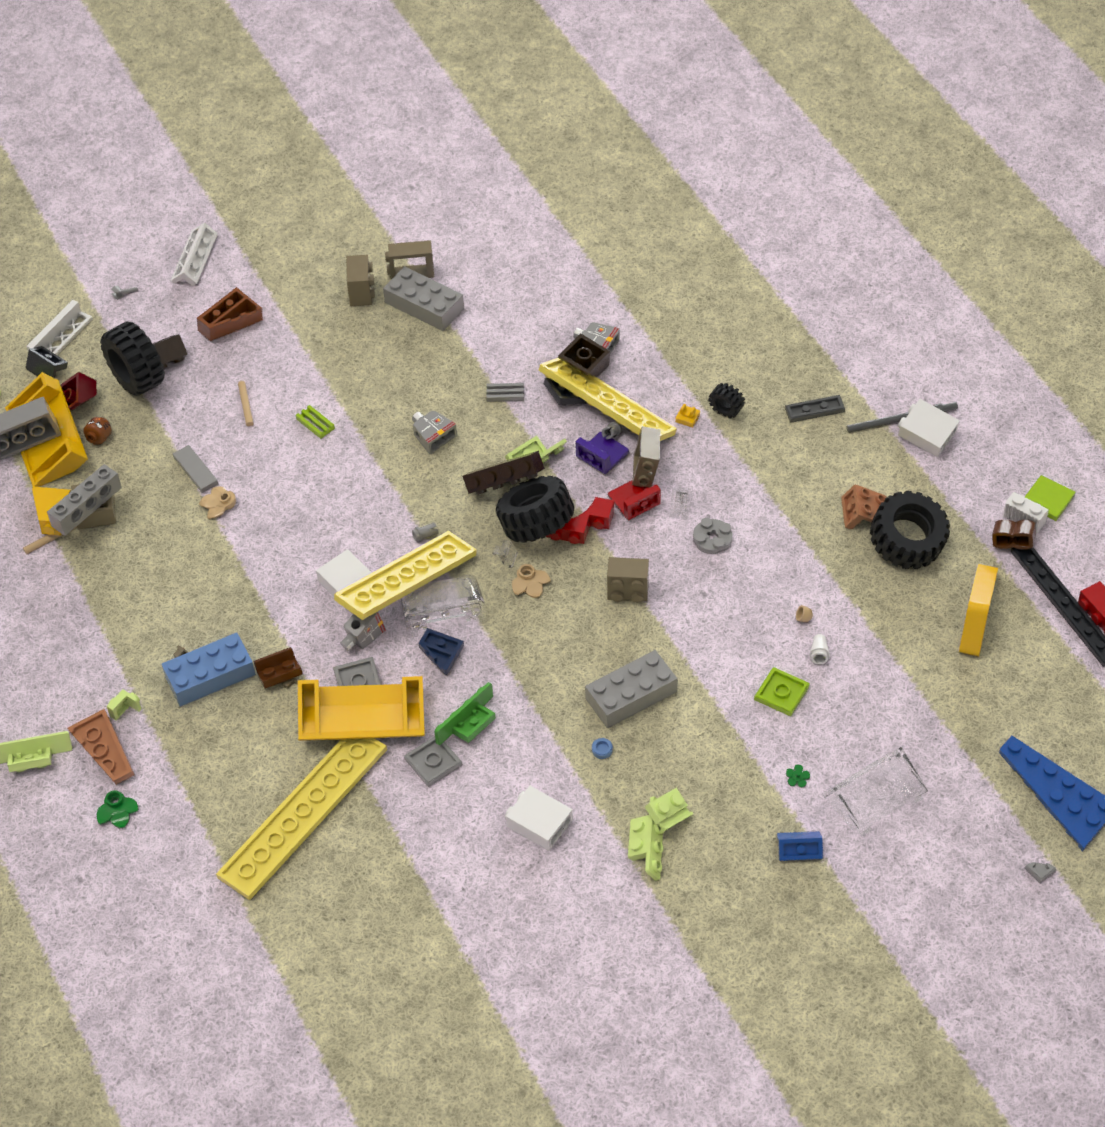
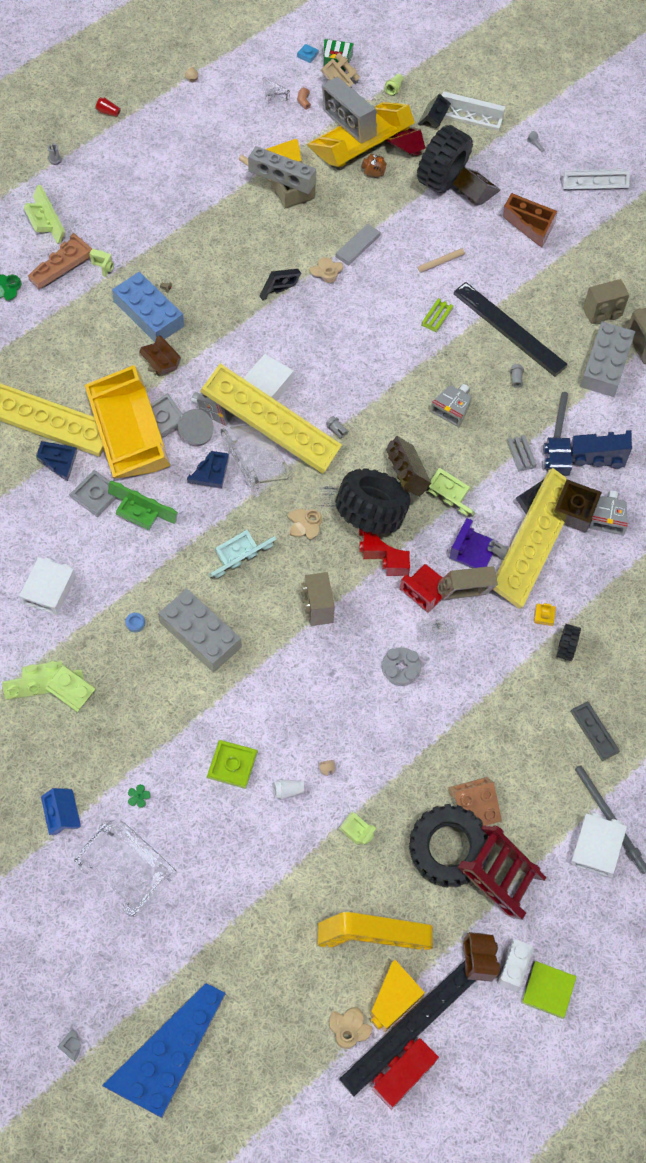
camera: 70 degrees right, 10 degrees up
none -> dark blue wing [36,441,78,481]
none -> light grey tile [178,409,214,446]
none -> light aqua bracket [207,530,276,578]
none -> black wing [259,269,302,301]
none -> tan plate [329,1007,372,1049]
none -> yellowish green bracket [339,812,376,844]
none -> yellow slope [370,960,425,1032]
none -> black tile [453,282,567,377]
none -> dark red fence [458,825,546,920]
none -> light grey pin [510,364,524,388]
none -> dark blue brick [543,437,572,475]
none -> dark grey bar [554,392,568,438]
none -> dark blue wedge [571,430,632,469]

